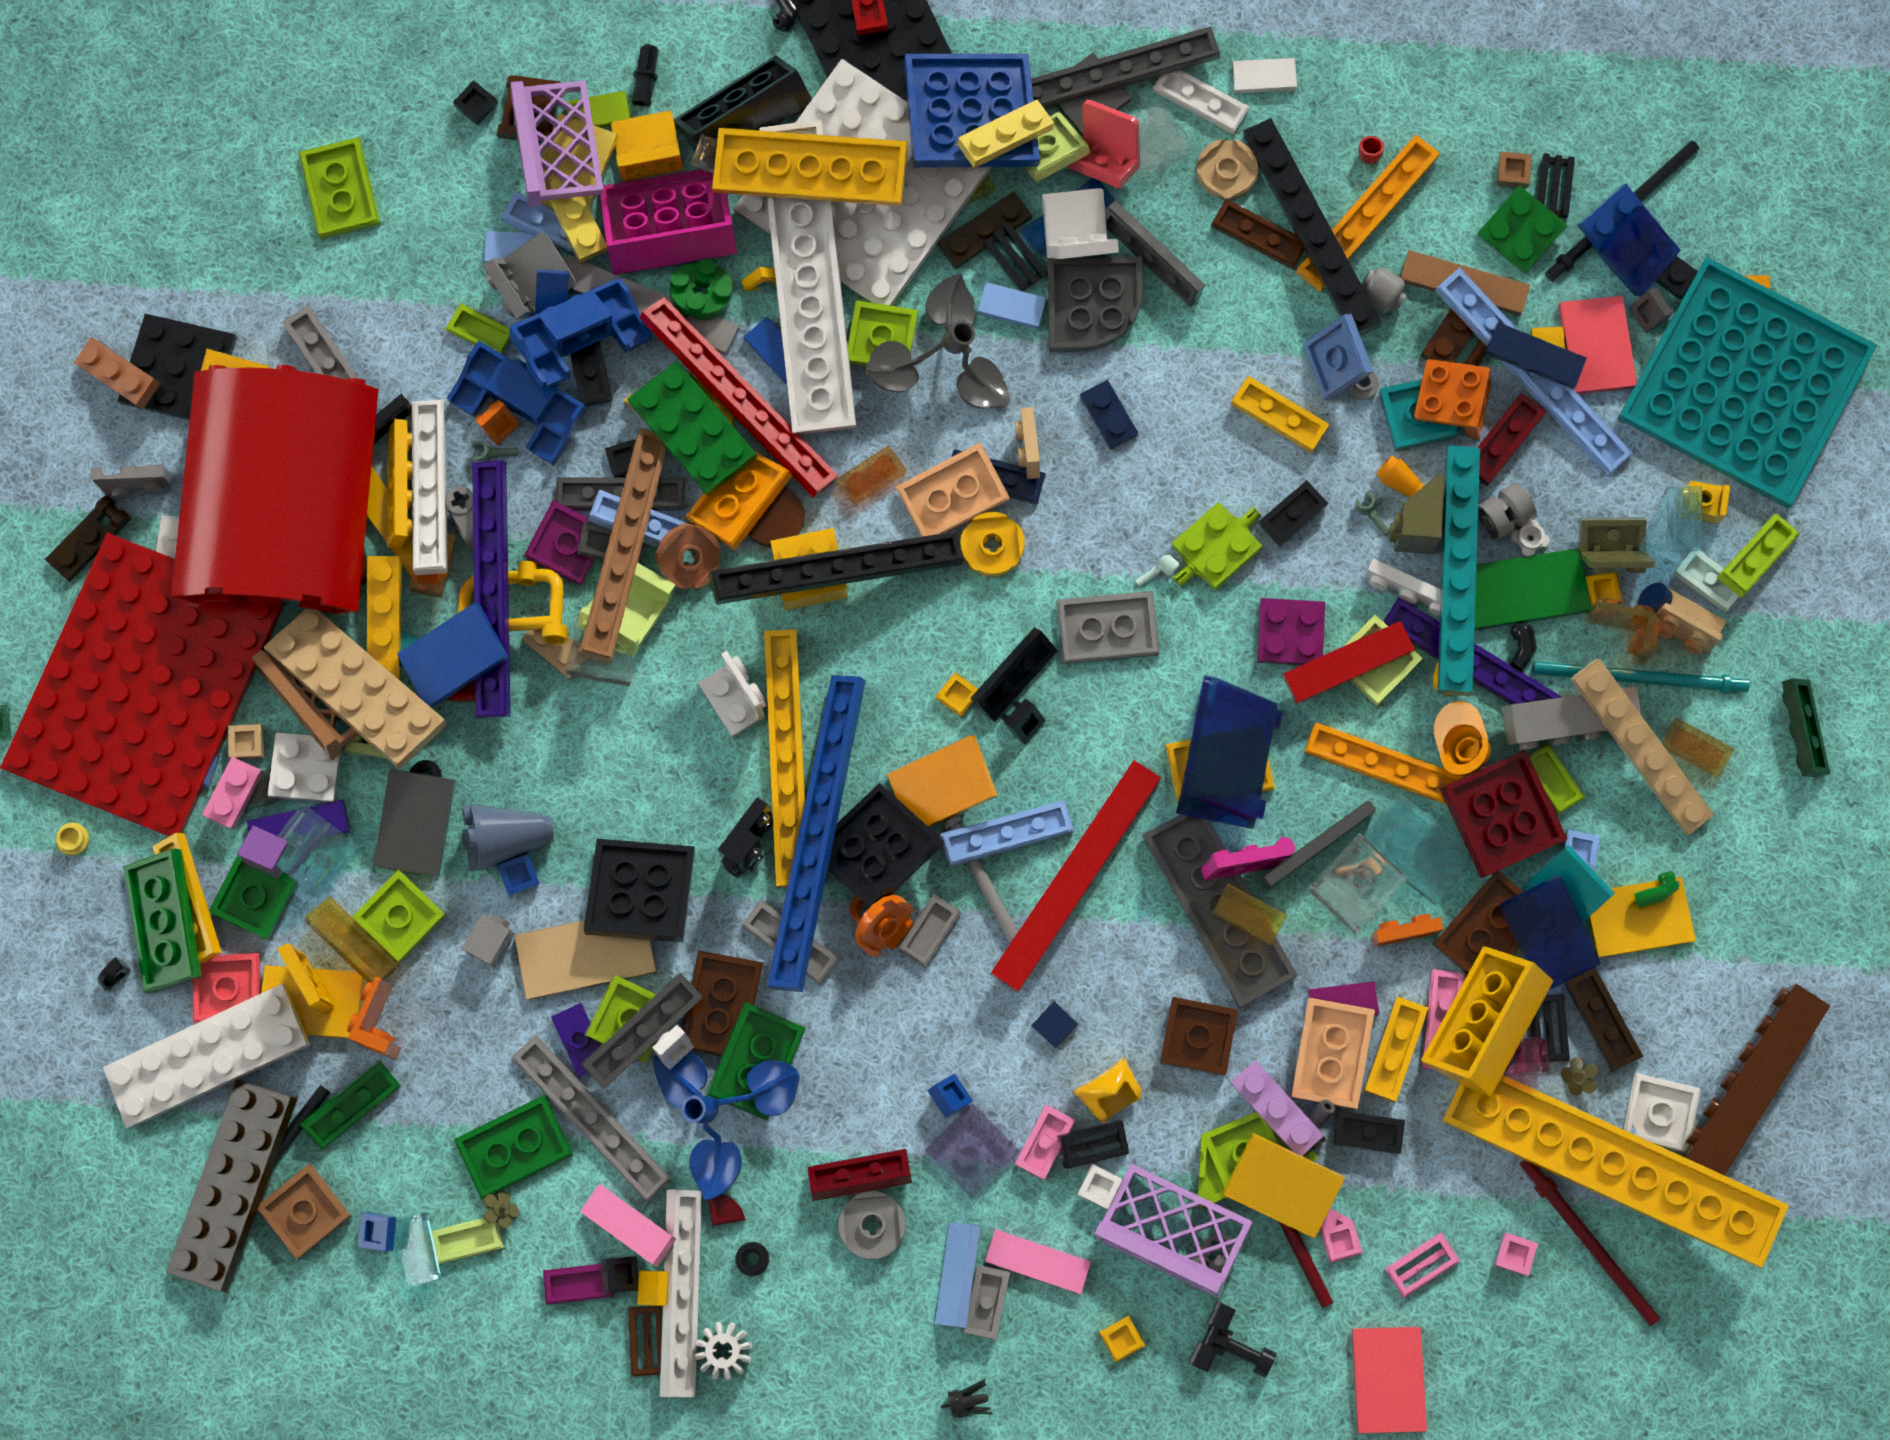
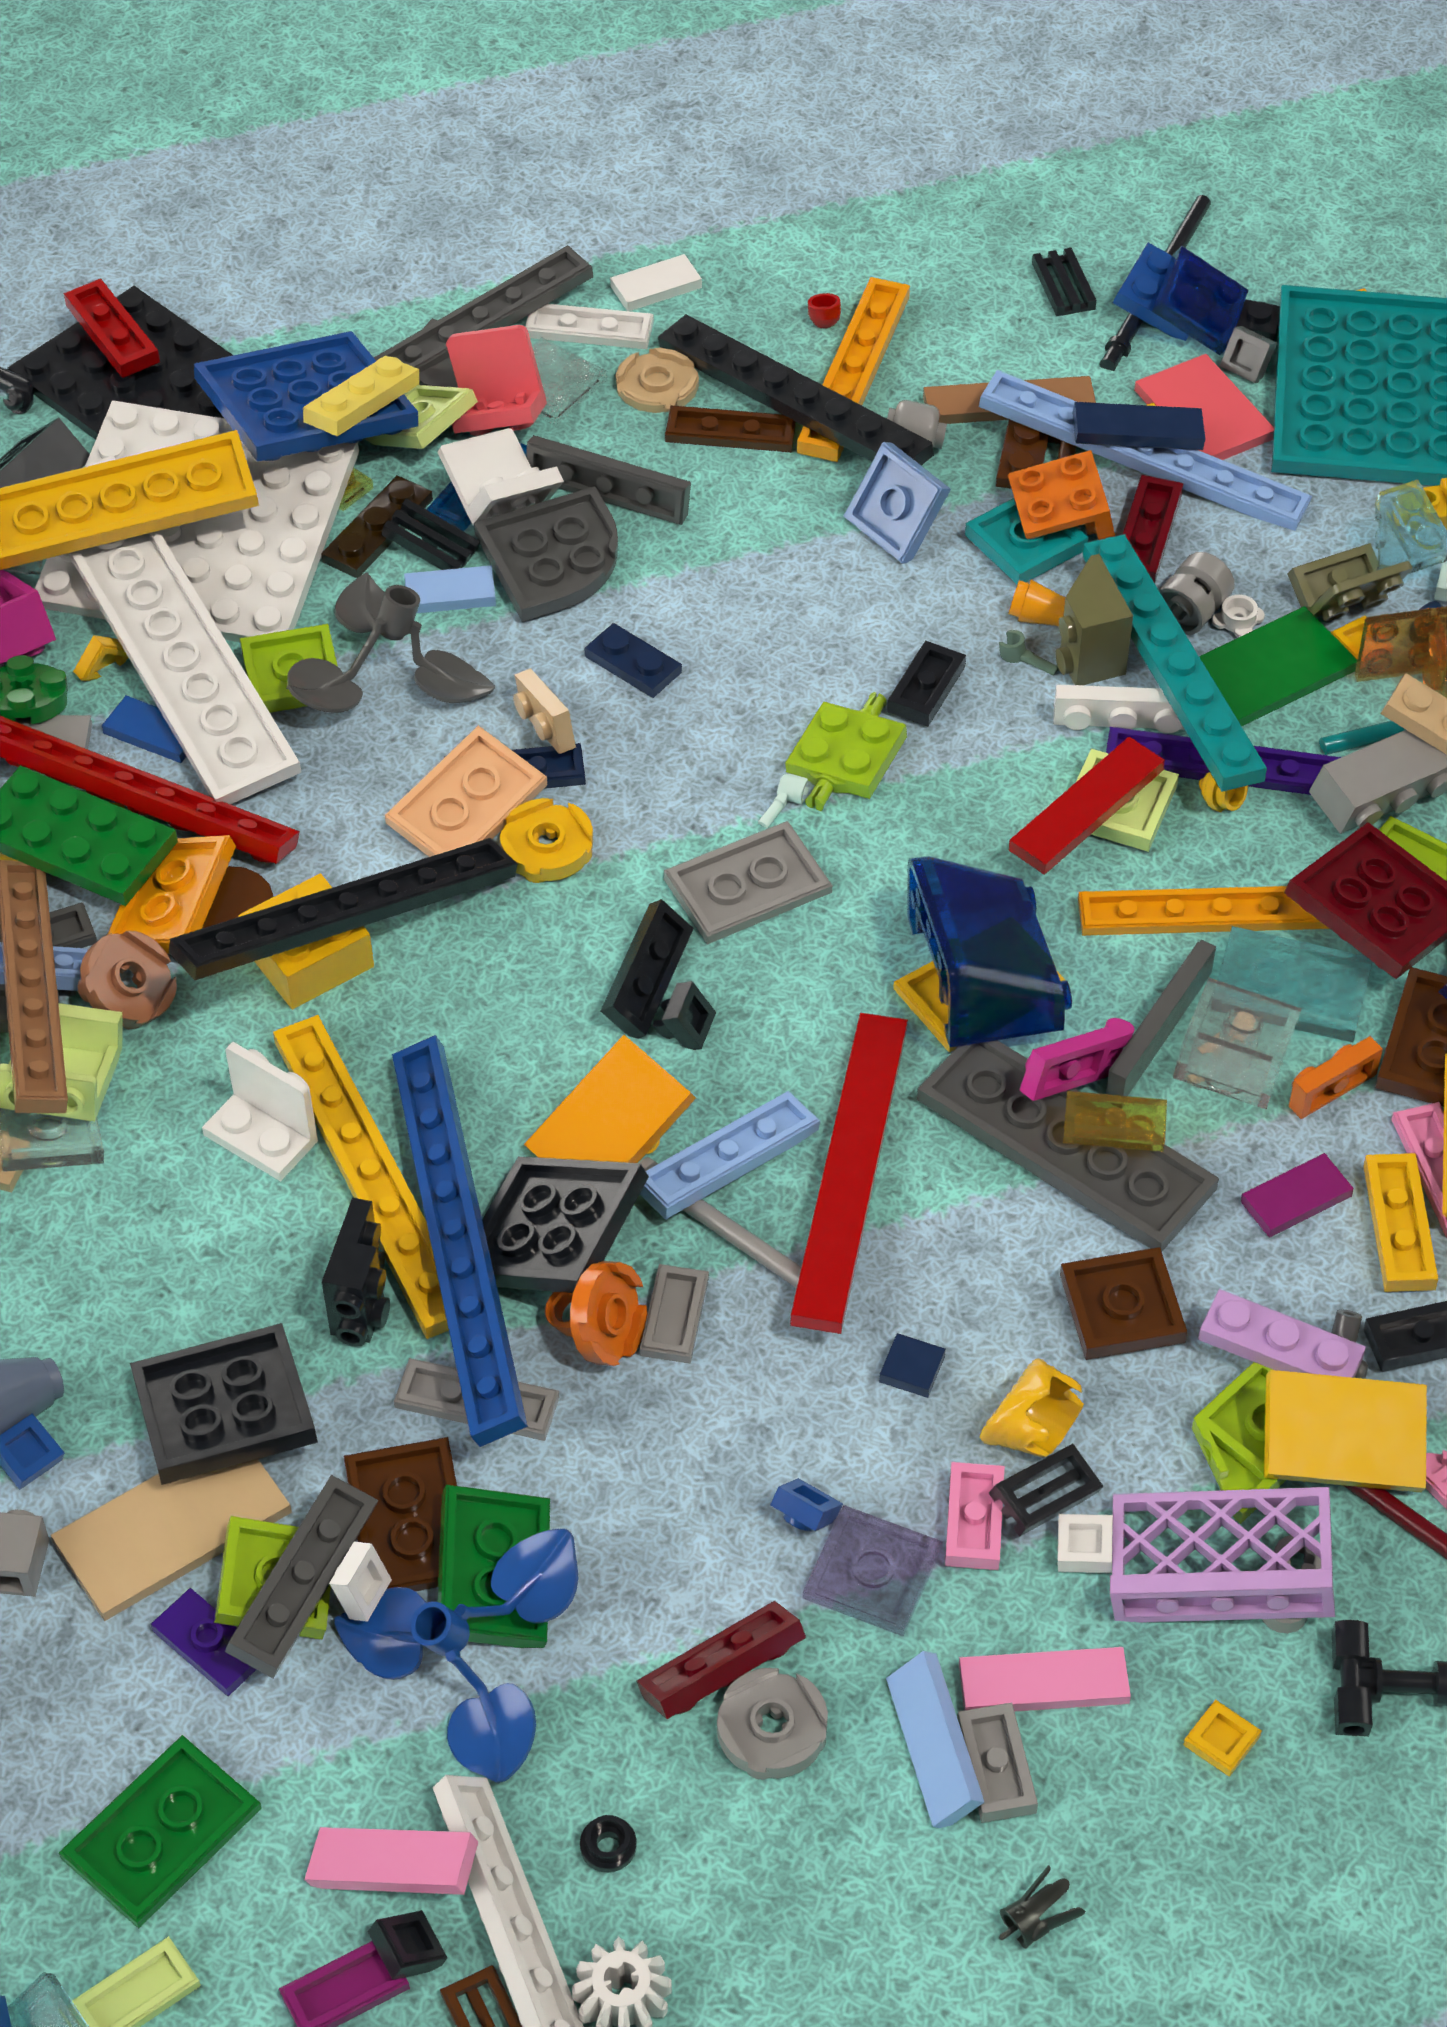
camera: 25 degrees left, 25 degrees down
olive plant [483,1191,519,1229] -> none
light grey tile [511,1035,672,1202] -> none
yellow tile [637,1271,668,1306] -> none
dark red tile [708,1194,746,1226] -> none
clear orange plate [836,445,907,507] -> none
yellow tile [935,672,978,717] -> none
yellow plate [1230,375,1330,454] -> none
magenta plate [1257,598,1325,665] -> none
light nougat plate [1290,997,1375,1109] -> none
light grey plate [1348,372,1379,400] -> none
light orange piece [1433,701,1491,776] -> none
green plate [1477,185,1568,274] -> none
medium nougat plate [1496,151,1532,189] -> none
black arm [1509,622,1537,672] -> none

